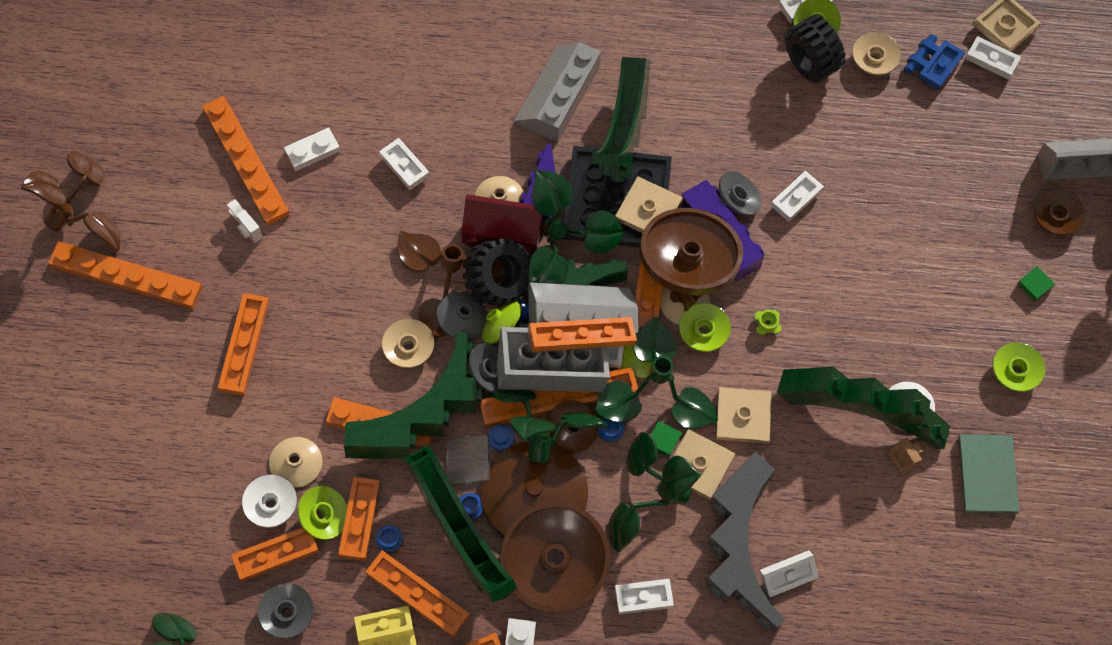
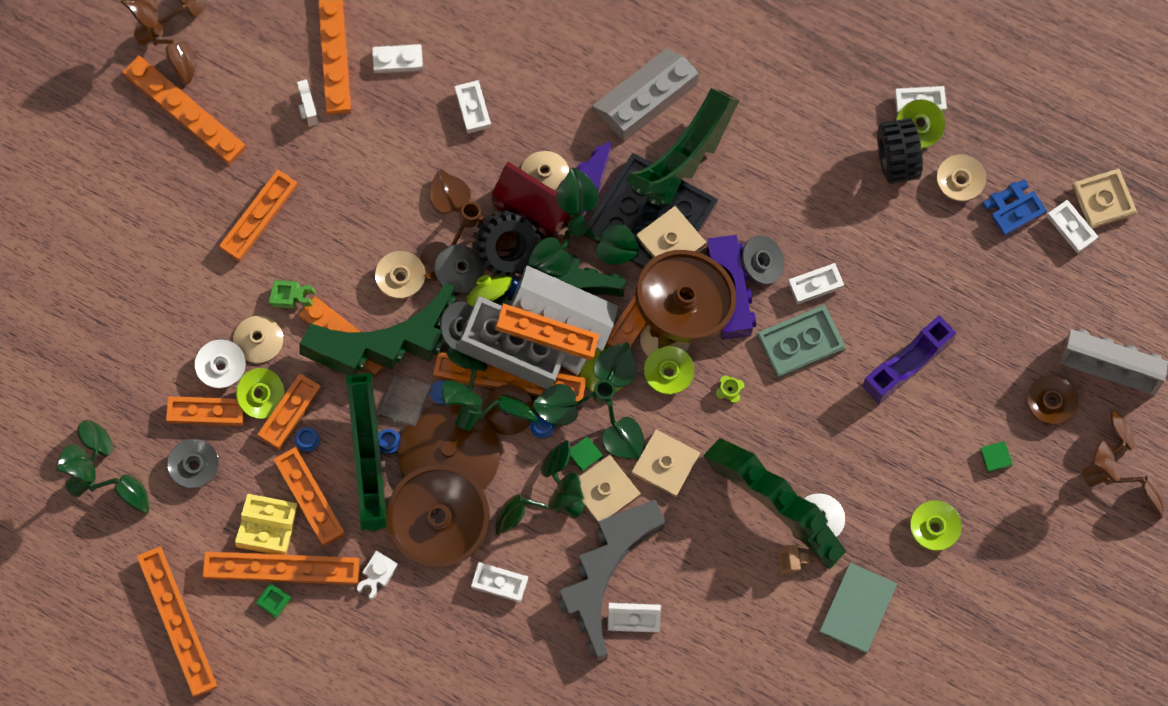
camera: 25 degrees right, 5 degrees up
none -> bright green plate [269,280,316,309]
none -> sand green tile [756,304,846,379]
none -> dark purple arch [862,315,957,405]

